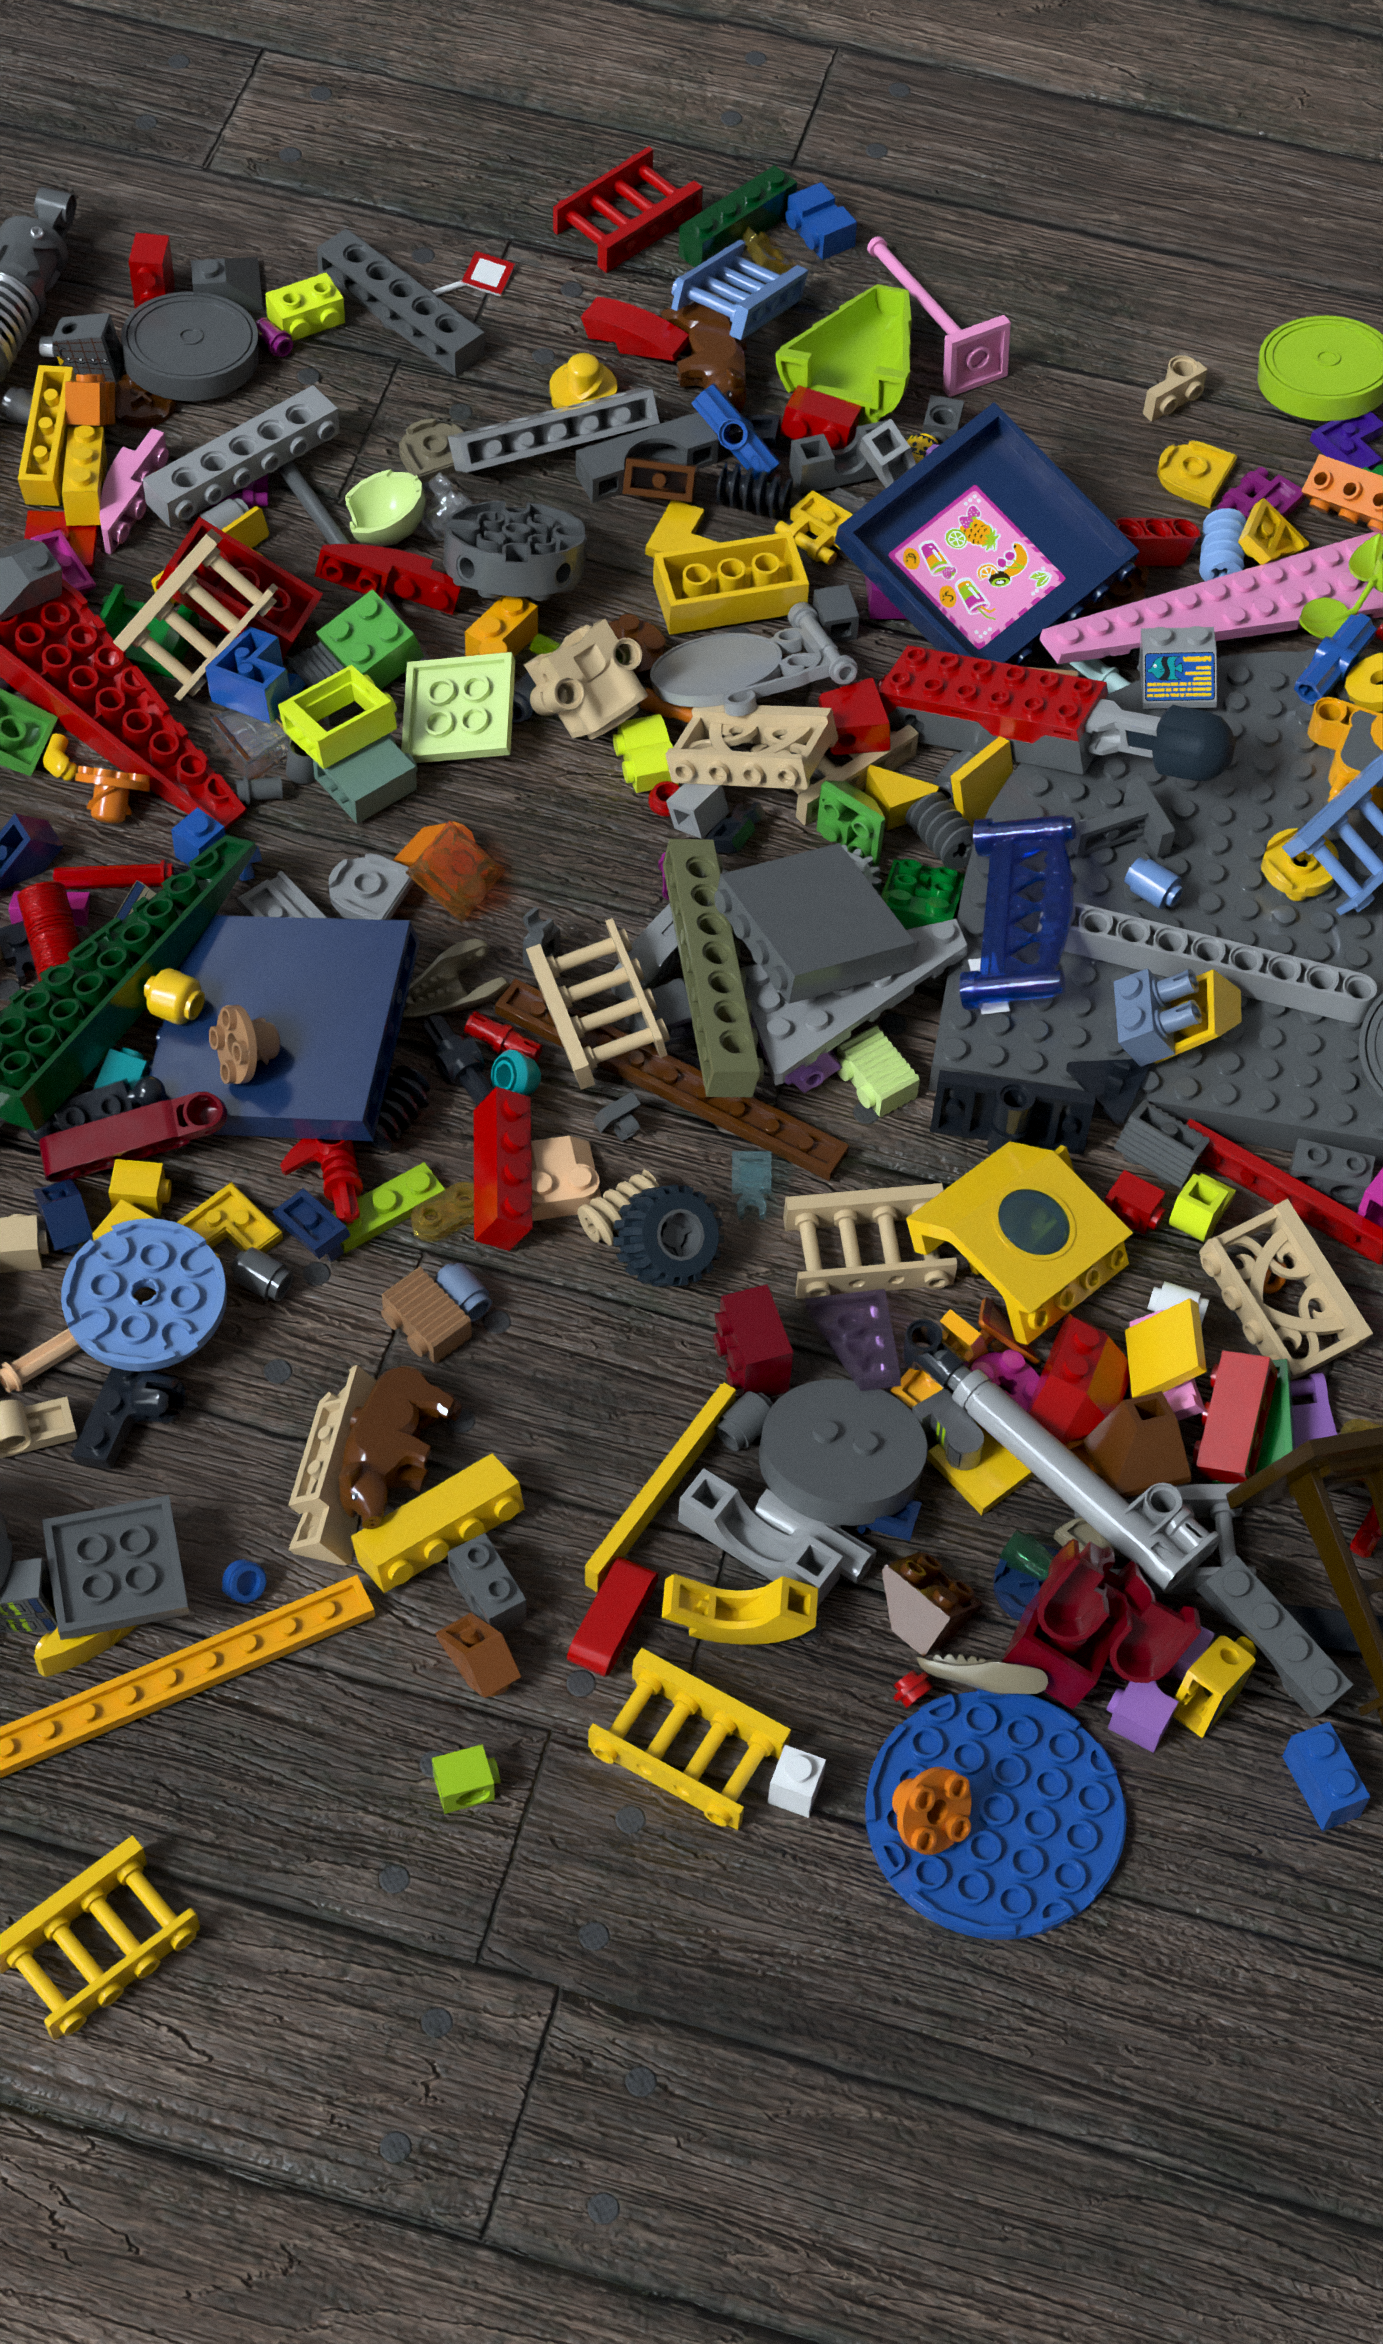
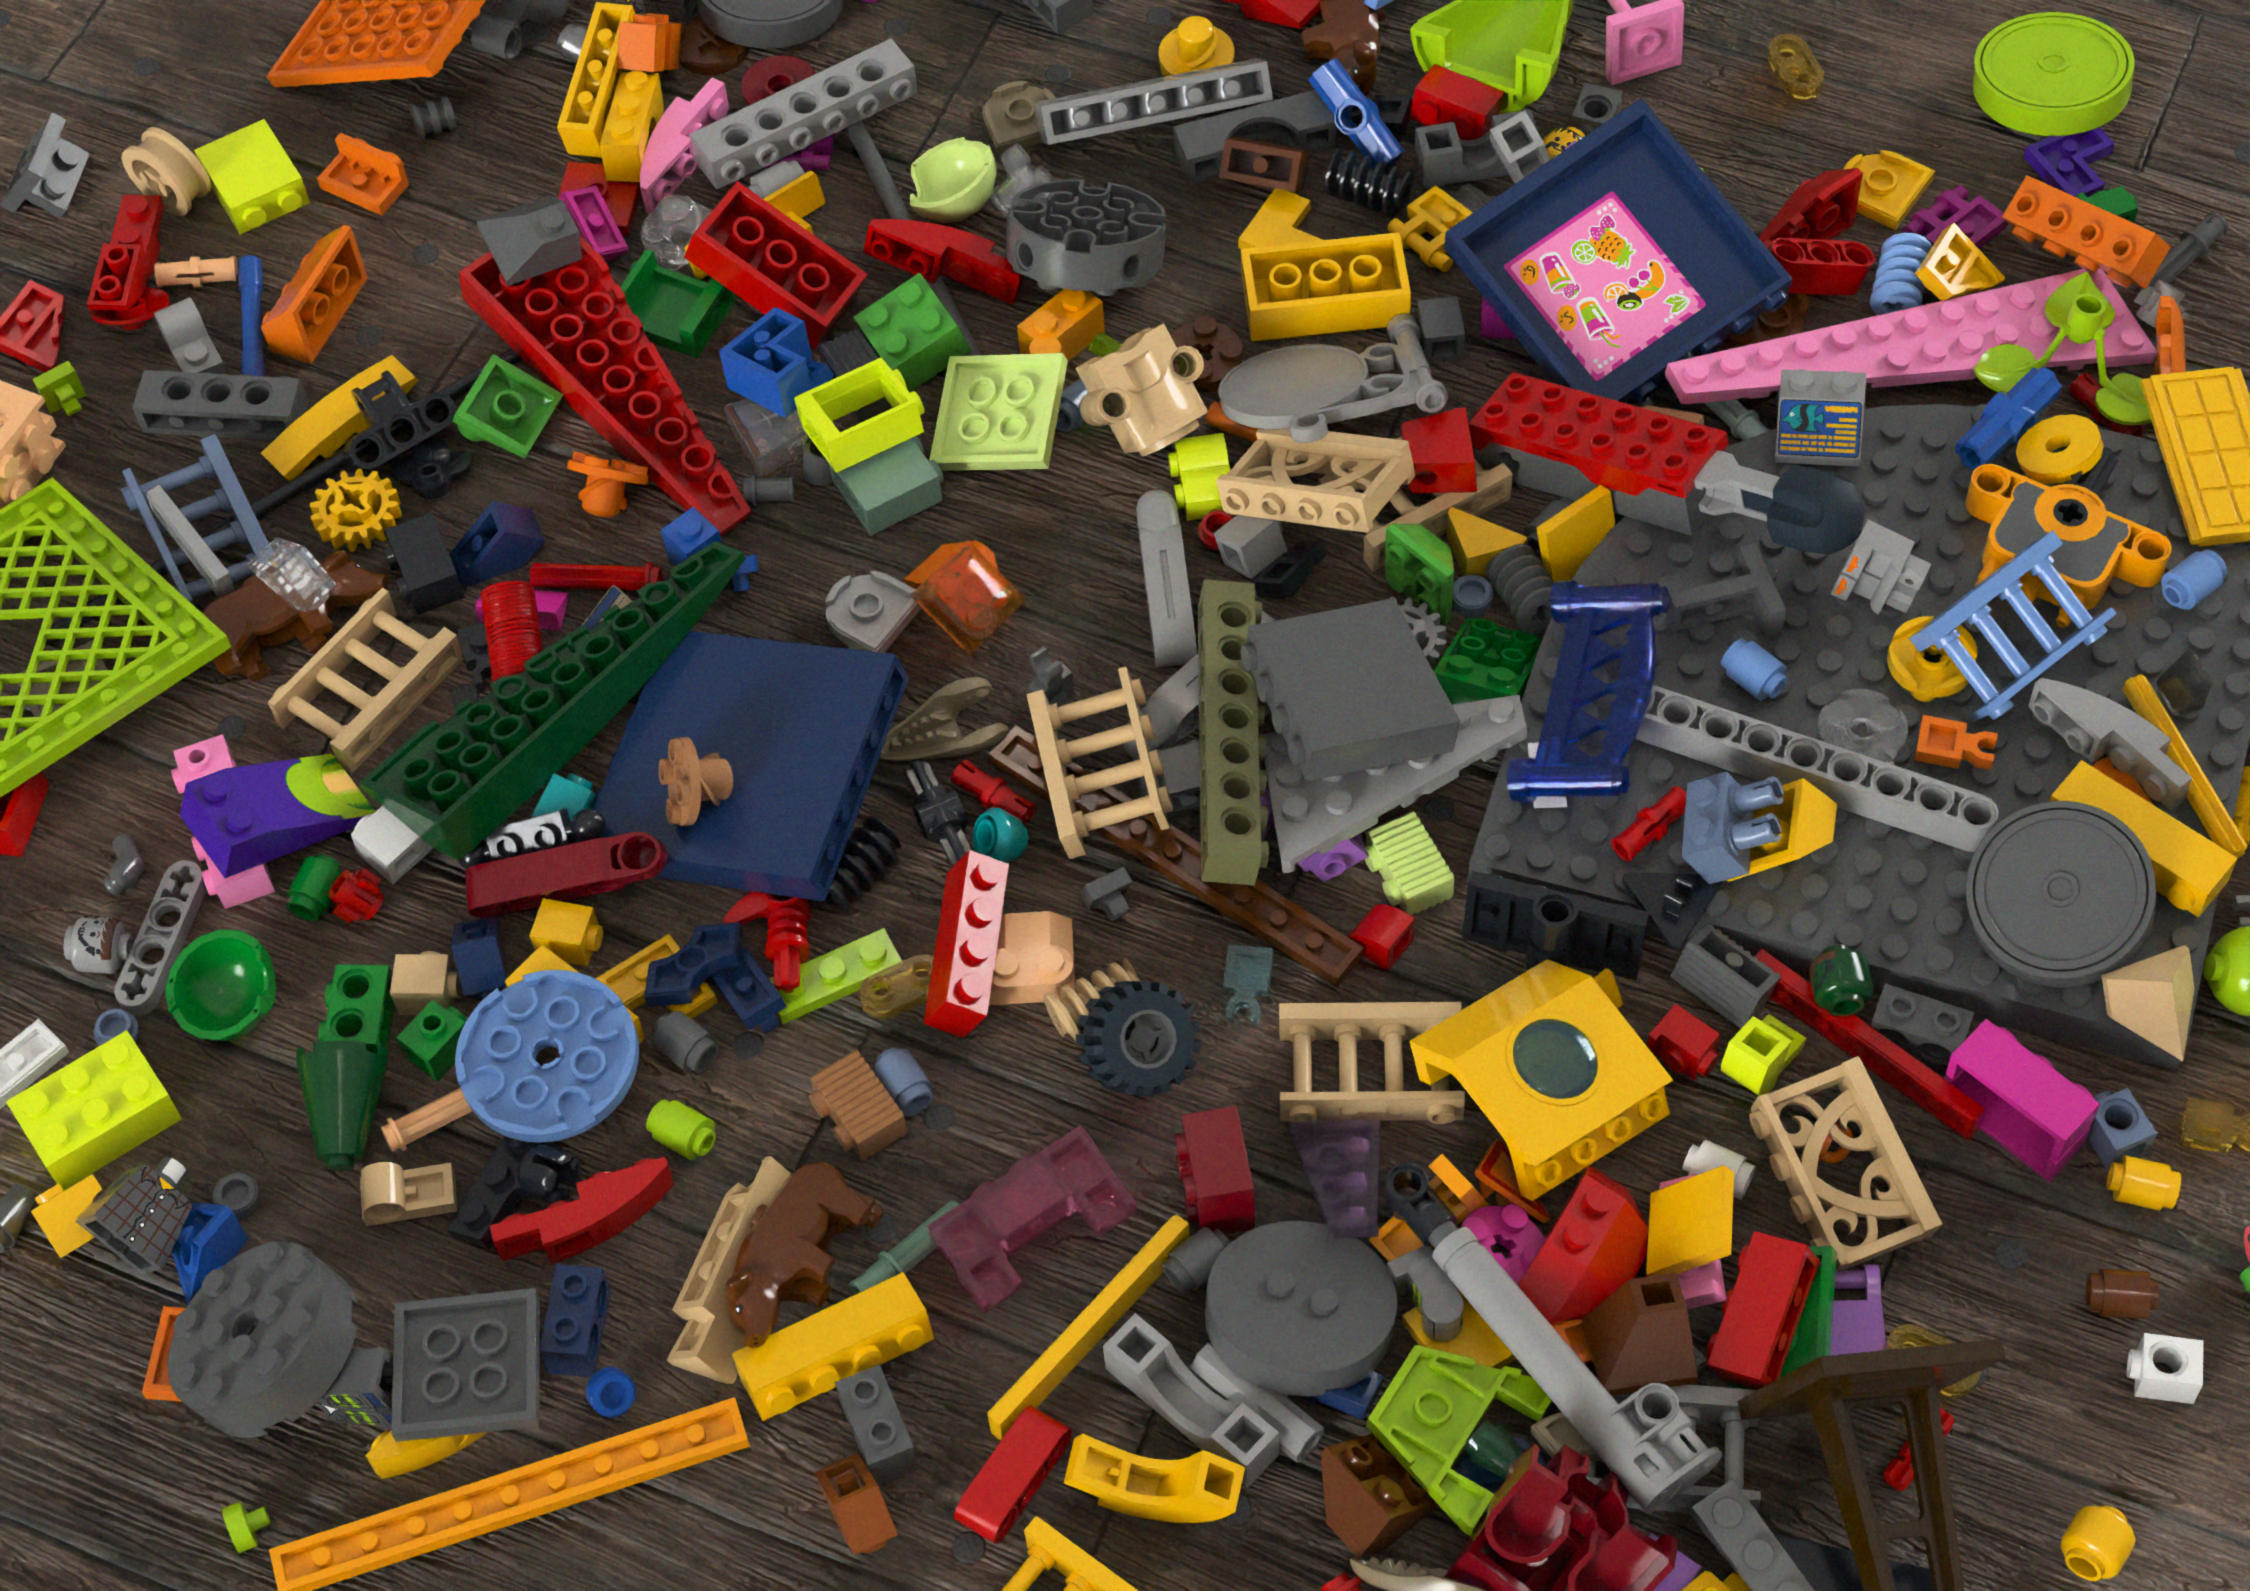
camera: 15 degrees right, 0 degrees up
yellow arm [43,733,78,781] -> none
tan fence [113,529,278,701] -> none
yellow head [144,968,205,1025] -> none
light grey plate [237,871,327,918] -> none
tan plate [1143,355,1207,422] -> none
none -> green brick [396,999,467,1082]
none -> red slope [490,1157,674,1264]
none -> dark blue brick [540,1264,611,1377]
none -> clear plate [641,195,712,271]
none -> dark blue tile [644,922,744,1007]
none -> lime brick [646,1099,716,1160]
none -> dark red dish [741,55,816,105]
none -> sand green axle [848,1200,968,1295]
none -> clear pink bracket [927,1125,1136,1314]
none -> light grey piece [1136,489,1197,668]
none -> red brick [1348,904,1415,972]
none -> lime wing [1366,1345,1553,1537]
none -> sand blue tile [1452,574,1493,617]
none -> red pin [1611,786,1687,862]
none -> red wedge [1758,168,1863,249]
none -> clear yellow plate [1767,34,1824,100]
none -> dark green head [1809,945,1873,1016]
none -> clear plate [1816,689,1908,765]
none -> light grey hips [1831,519,1931,615]
none -> orange plate [1914,715,1998,771]

